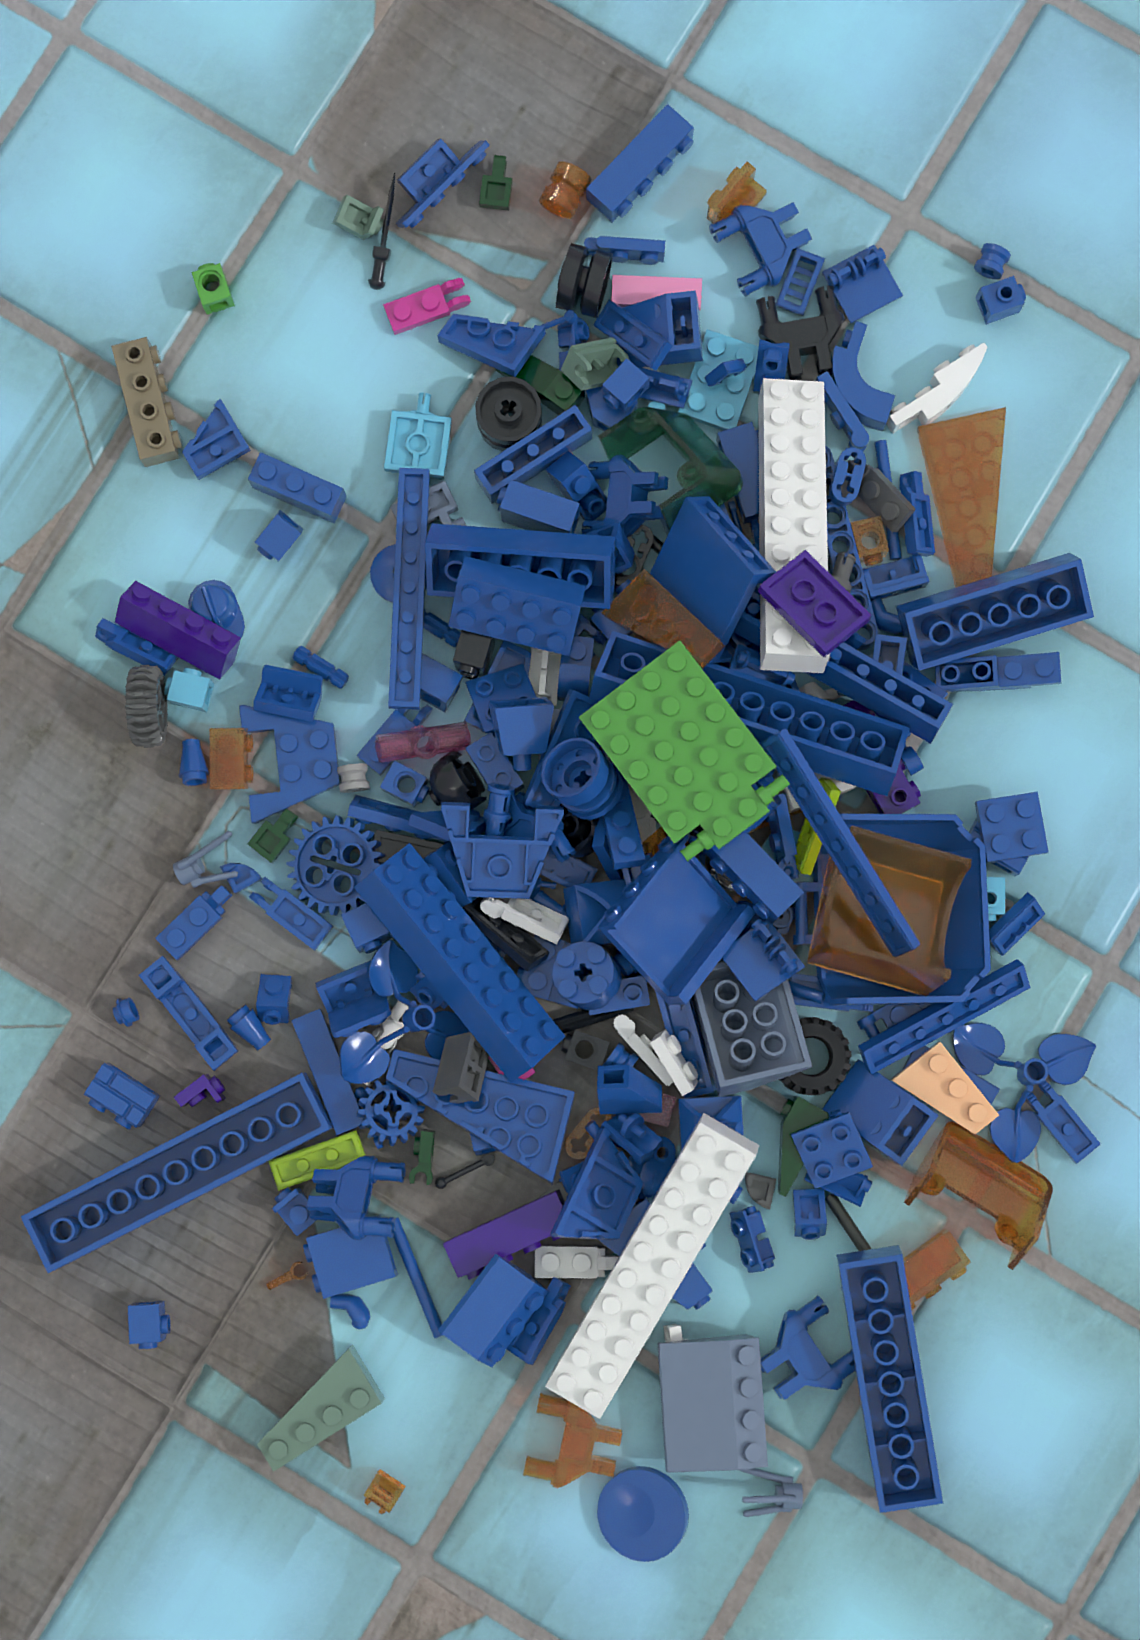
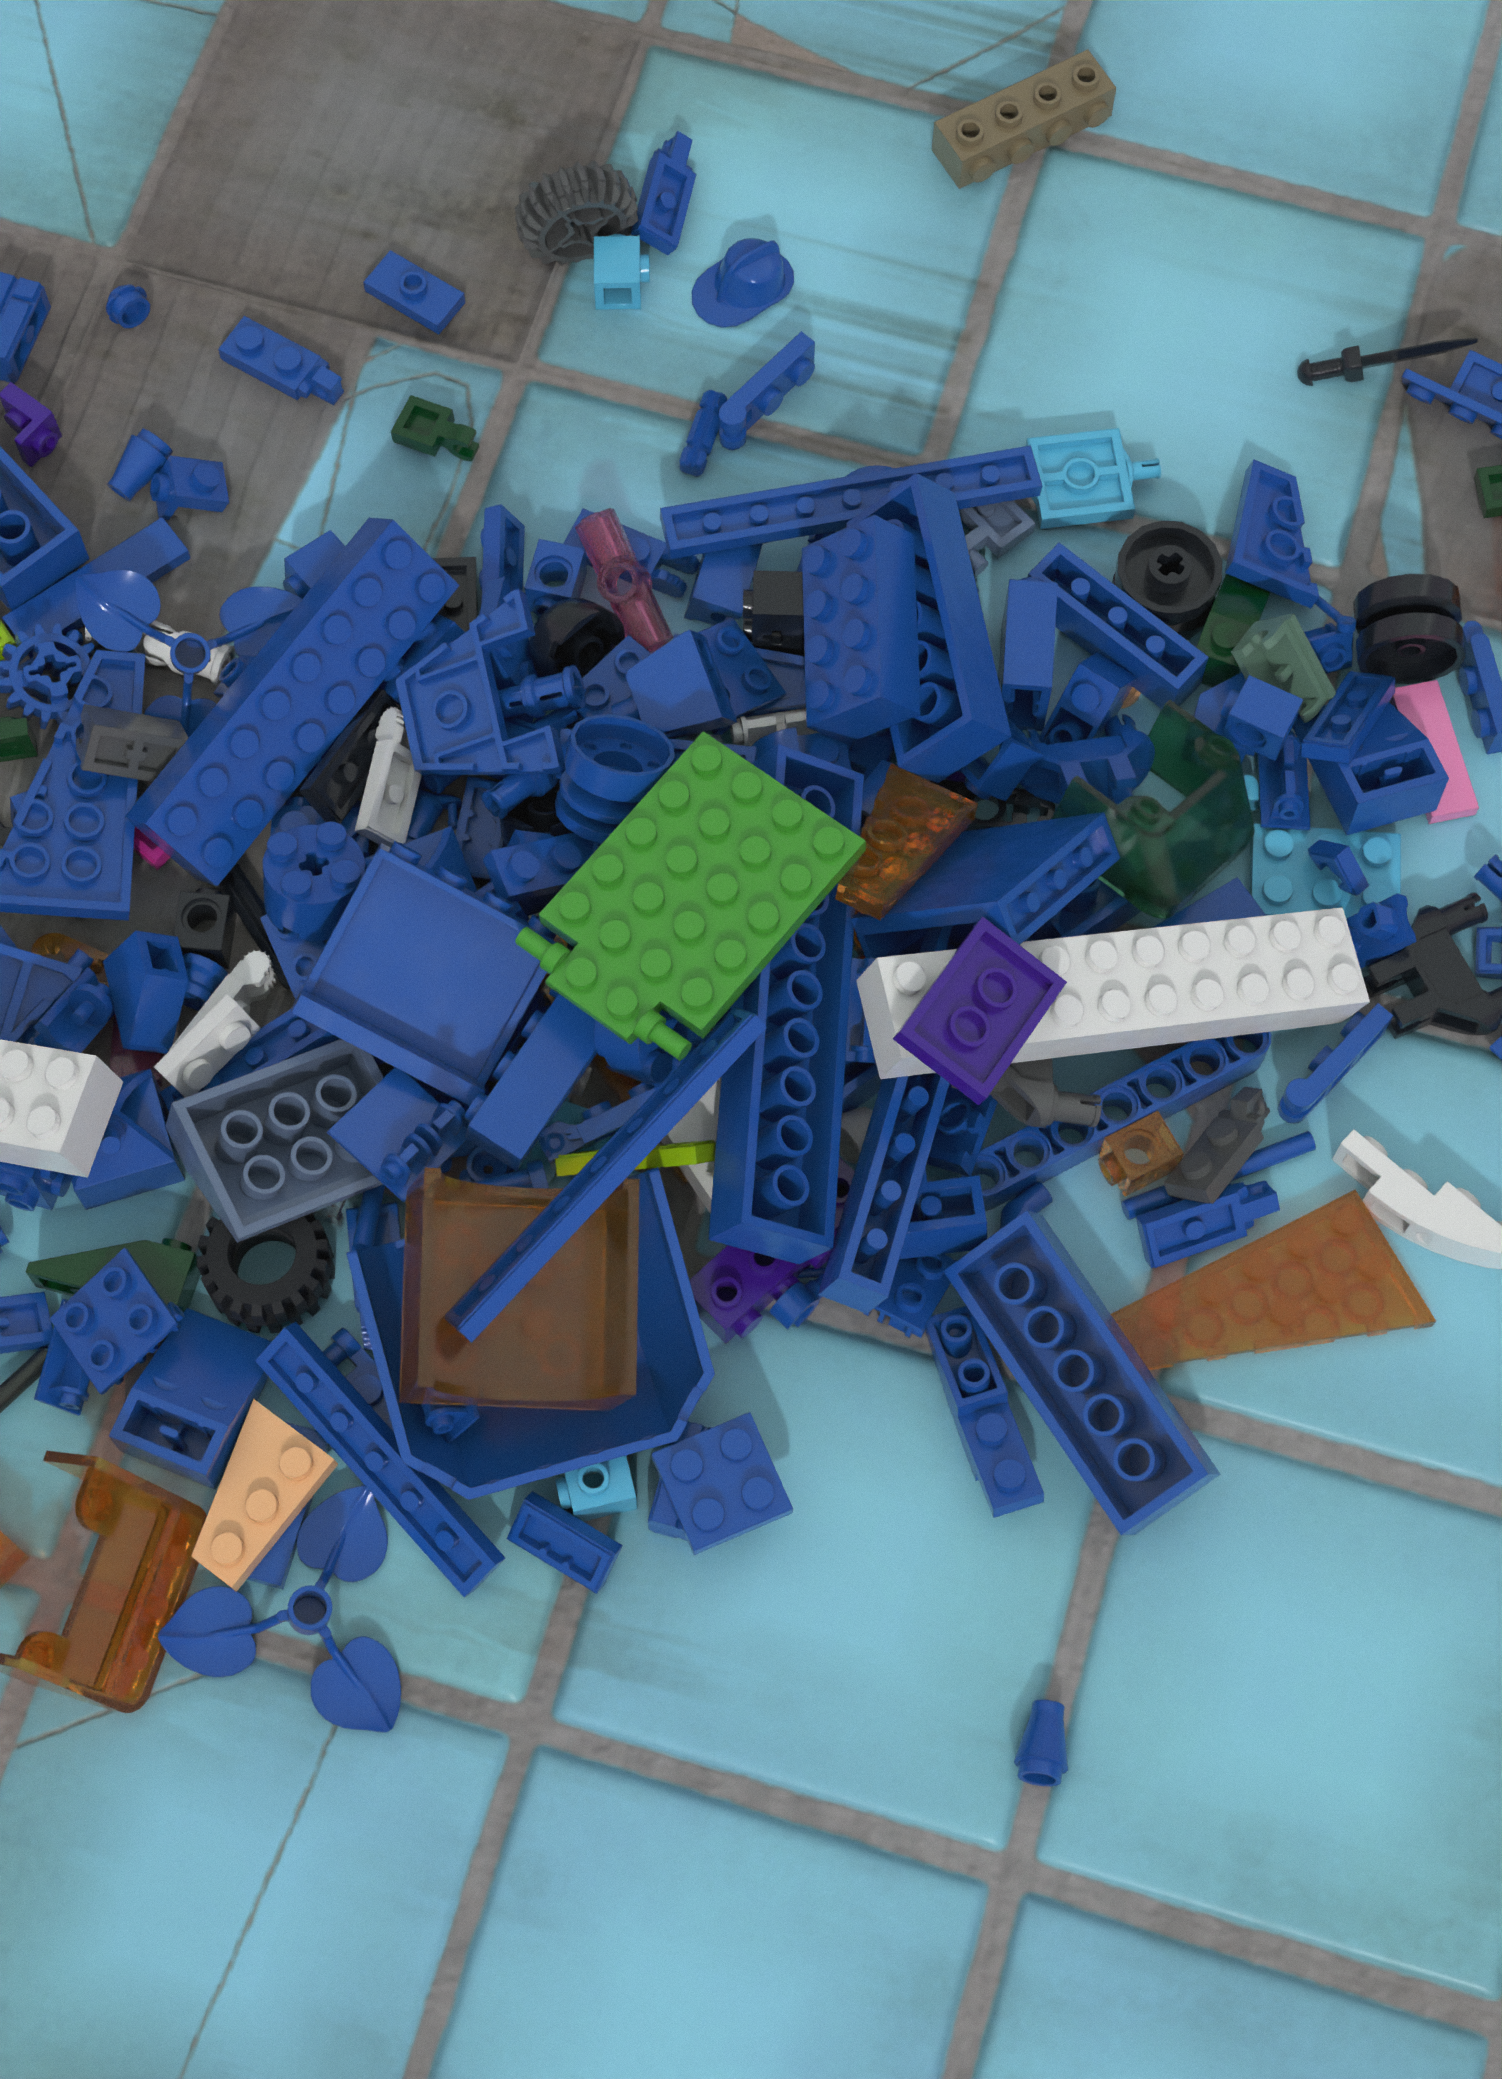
camera: 70 degrees right, 15 degrees down
dark purple brick [114,580,241,680] -> none
blue slope [139,956,238,1071] -> none
sand blue plant [173,831,238,888] -> none
blue cone [179,739,210,786] -> none
blue wing [182,399,251,480] -> none
bright green brick [191,263,235,315] -> none
clear orange bracket [209,728,254,789] -> none
blue tile [220,863,262,894] -> none
blue wing [239,705,341,824] -> none
blue brick [248,452,347,523] -> none
blue hinge [249,877,334,951] -> none
blue bracket [253,665,323,722] -> none
blue brick [255,510,303,561] -> none
blue gear [286,815,385,916] -> none
blue bracket [315,960,391,1038] -> none
sand green bracket [333,195,384,240] -> none
light grey wheel [337,763,370,793] -> none
dark pink hinge [383,278,471,335] -> none
dark grey tile [745,1172,776,1209] -> none
blue beam [829,447,866,506] -> none
blue arch [830,321,895,431] -> none
blue hinge [862,554,930,601] -> none
blue hinge [1022,1080,1101,1164] -> none
none -> blue plate [363,250,466,335]
none -> blue plate [719,331,815,450]

